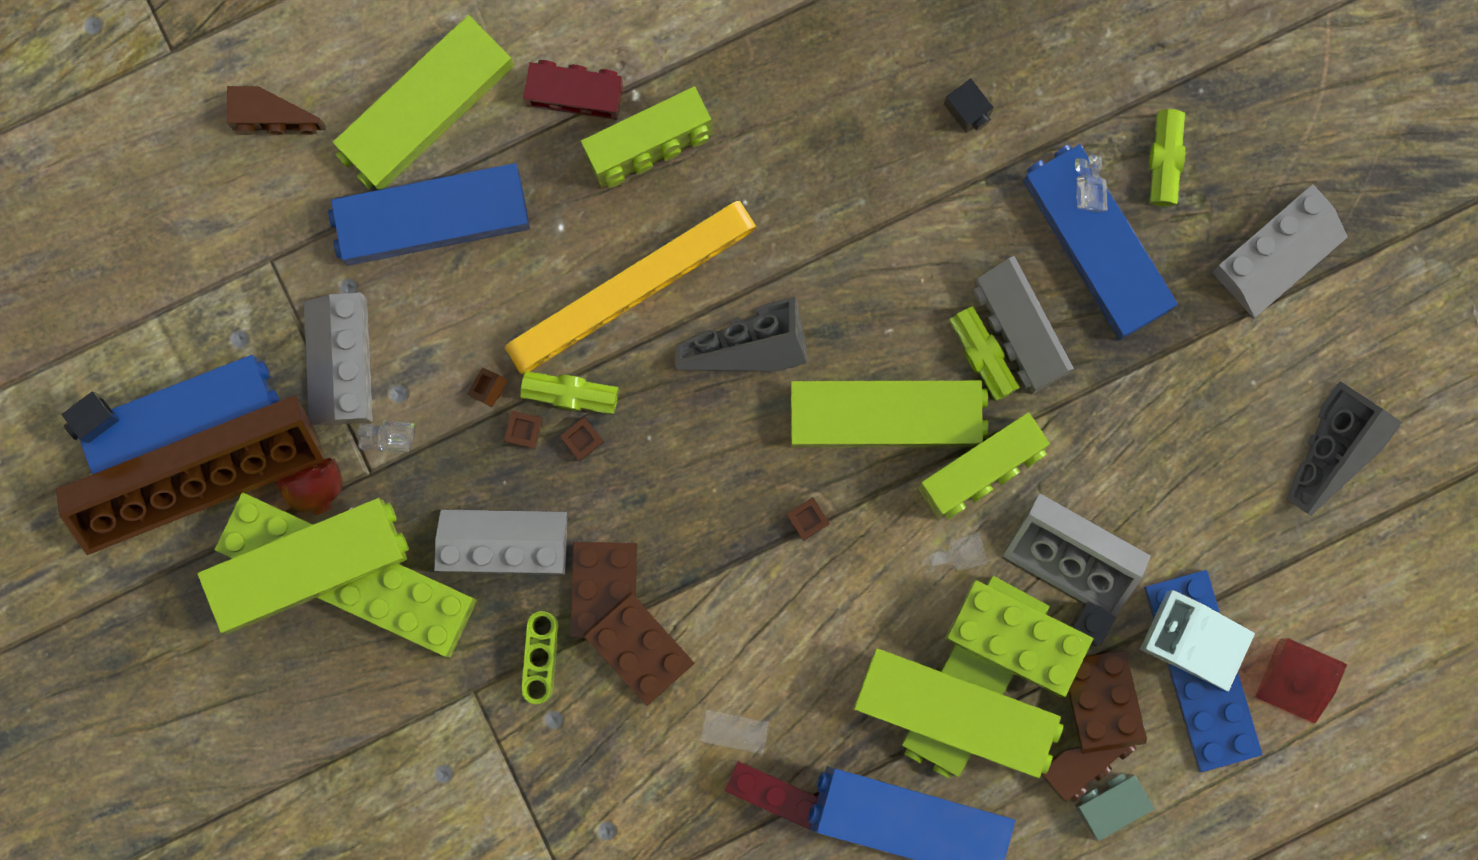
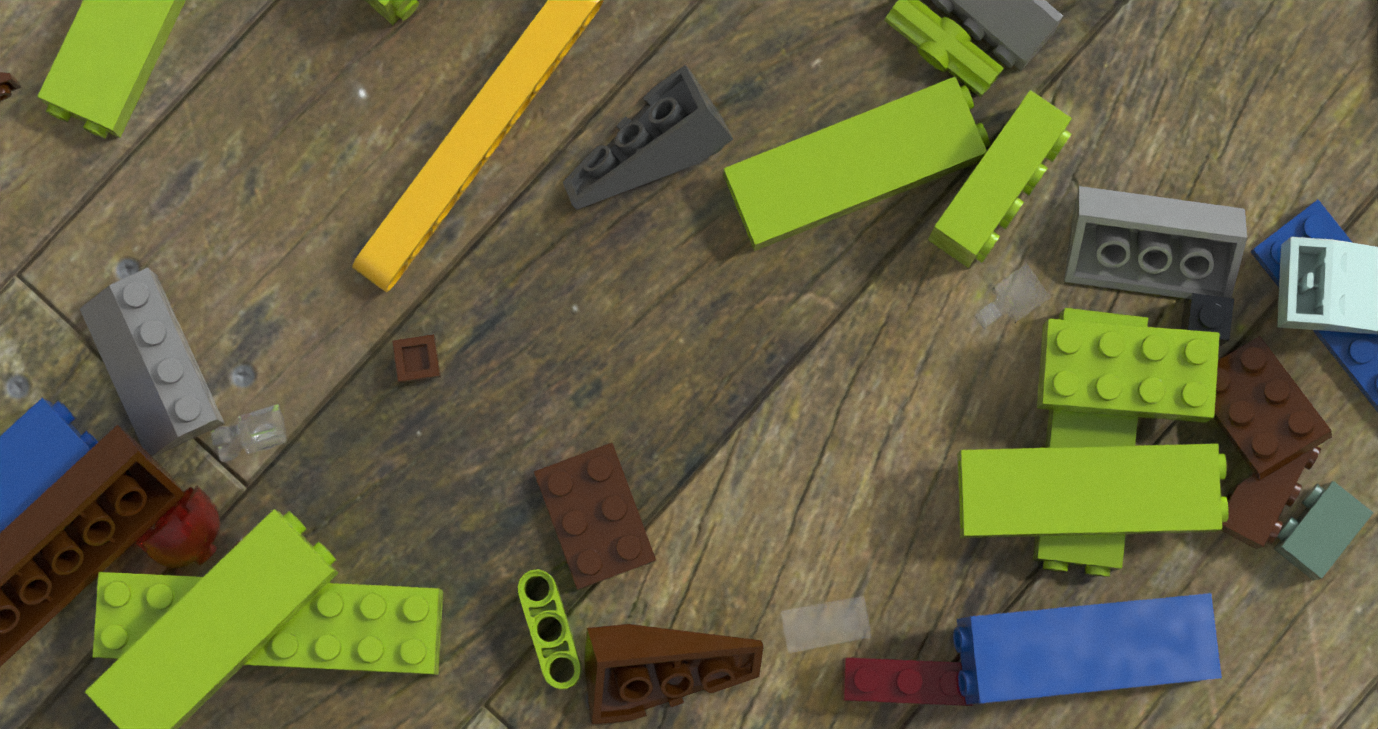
camera: 25 degrees left, 0 degrees up
blue brick [328,163,531,266] -> none
light grey slope [434,510,567,575] -> none
reddish brown plate [467,367,508,407] -> none
lime piece [520,371,619,415] -> none
reddish brown plate [560,417,604,462] -> none
reddish brown plate [583,592,695,706] -> none
reddish brown plate [786,497,830,541] -> none
none -> reddish brown wedge [584,624,764,725]

